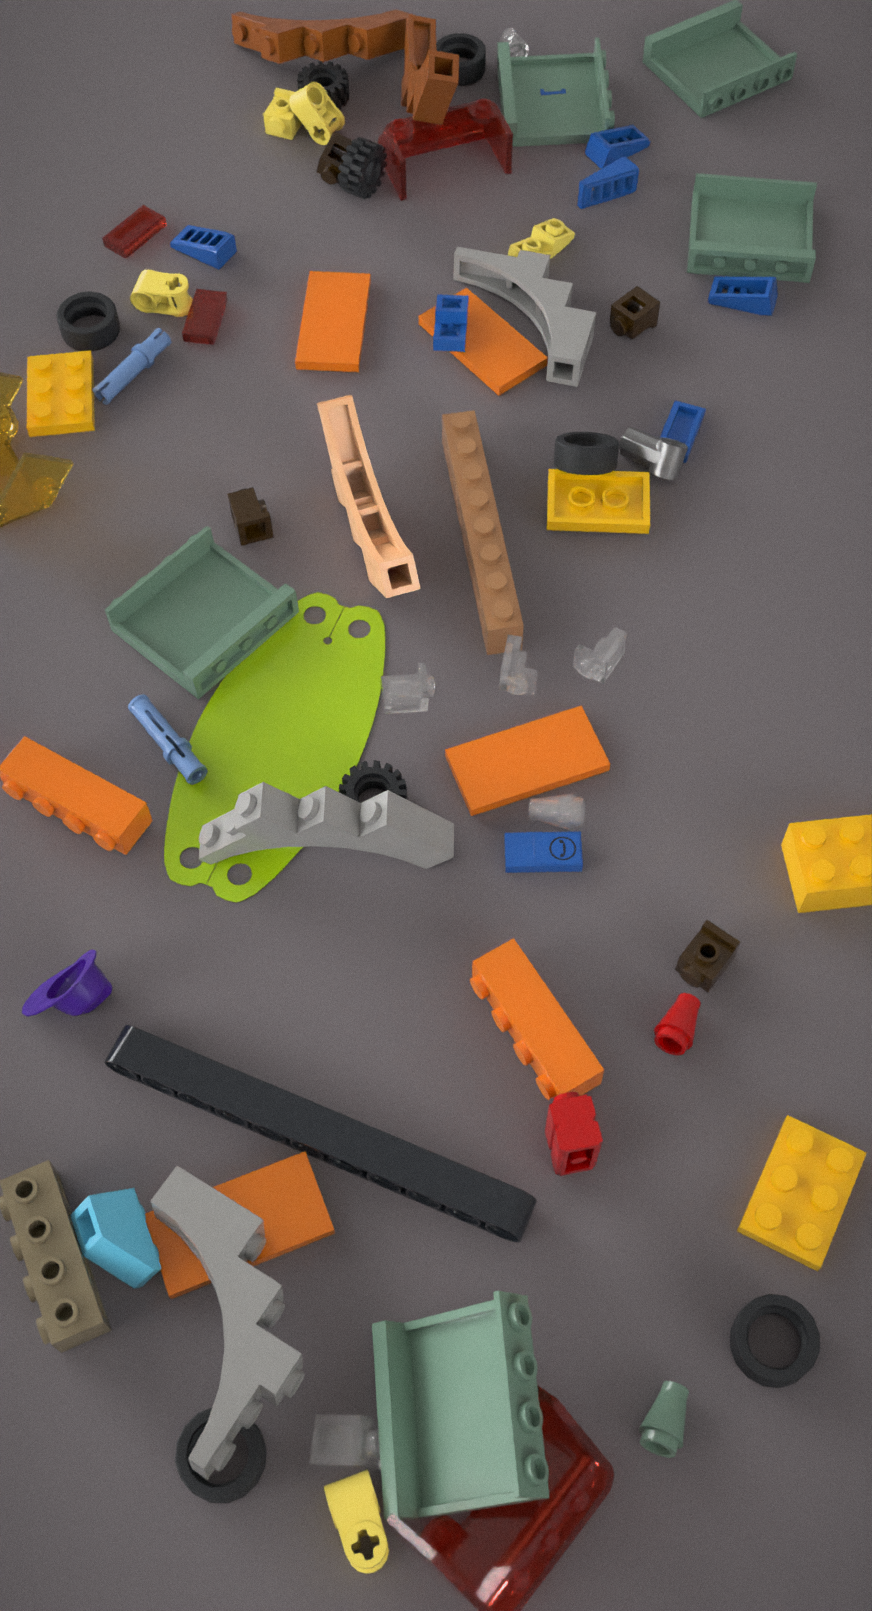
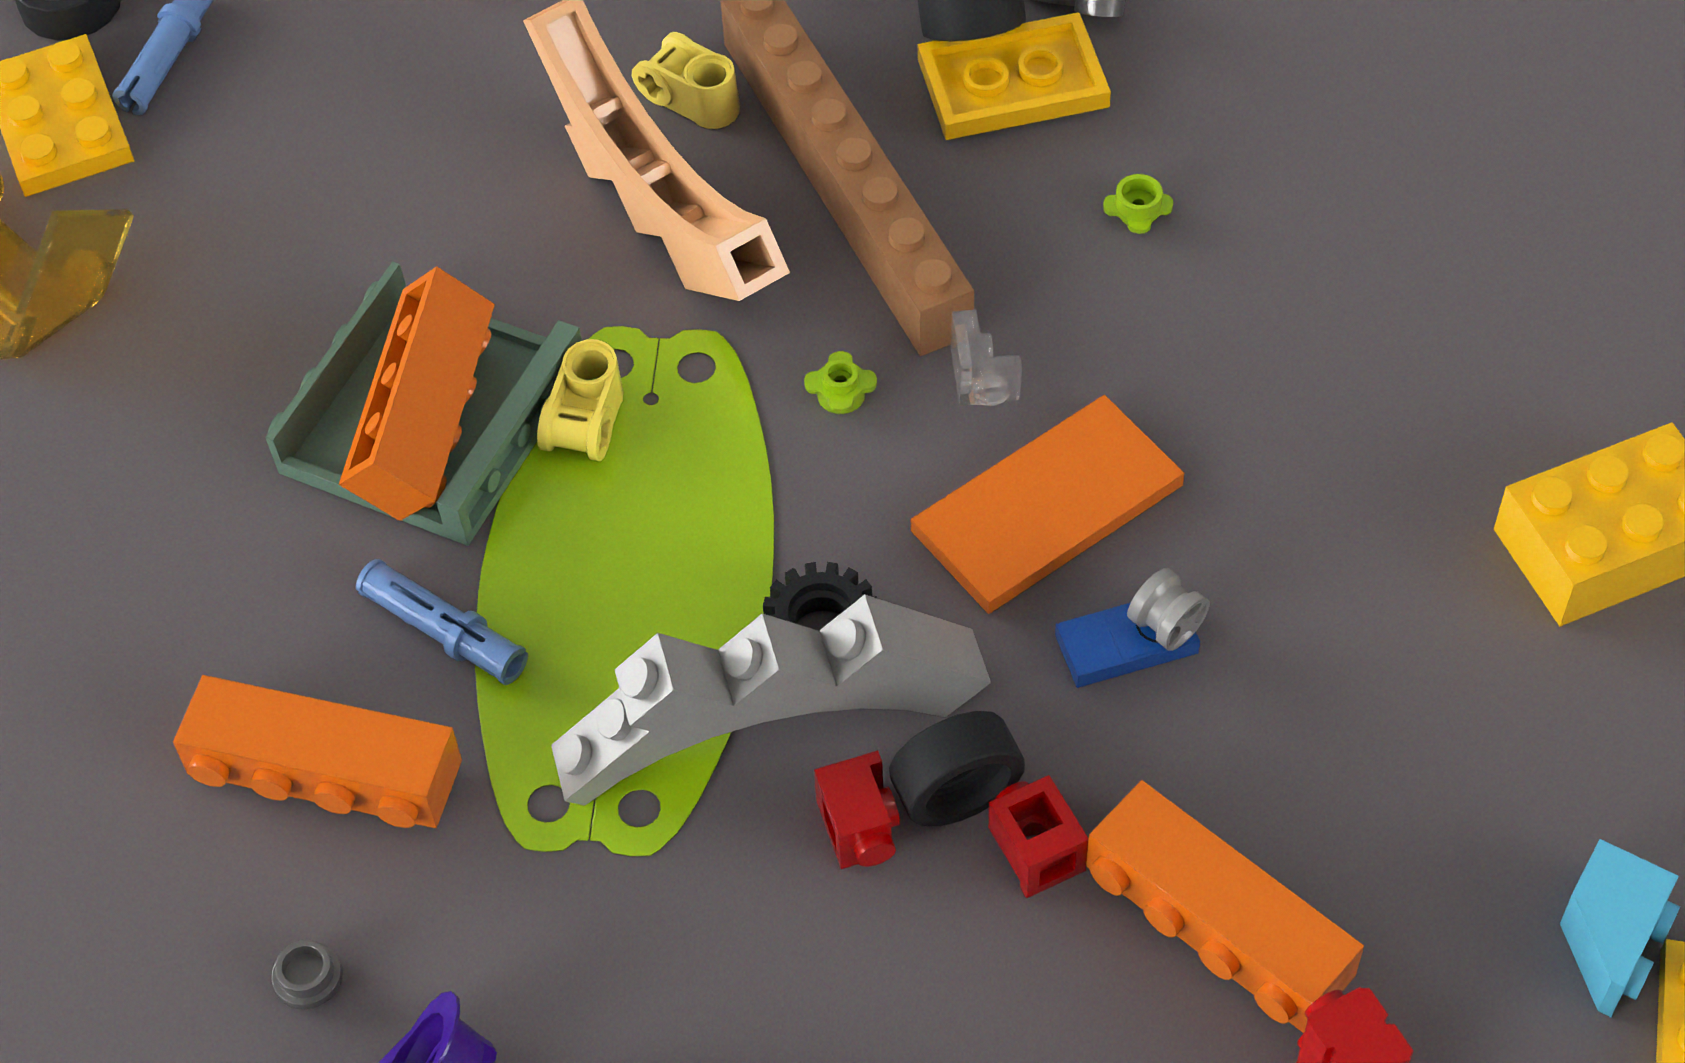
camera: 15 degrees left, 5 degrees down
dark brown brick [227,487,274,546] -> none
clear bracket [381,662,435,714] -> none
clear cone [529,793,586,831] -> none
clear bracket [573,627,627,684] -> none
red cone [654,993,701,1055] -> none
dark brown brick [675,920,740,992] -> none
none -> flat silver plate [271,940,342,1009]
none -> orange brick [339,266,495,521]
none -> light yellow piece [537,339,624,461]
none -> light yellow piece [632,32,740,129]
none -> lime plate [804,351,877,414]
none -> red brick [814,750,900,869]
none -> black tyre [889,711,1025,826]
none -> red brick [988,775,1089,898]
none -> lime plate [1103,174,1173,234]
none -> light grey wheel [1127,568,1210,651]
none -> medium azure slope [1560,839,1681,1017]

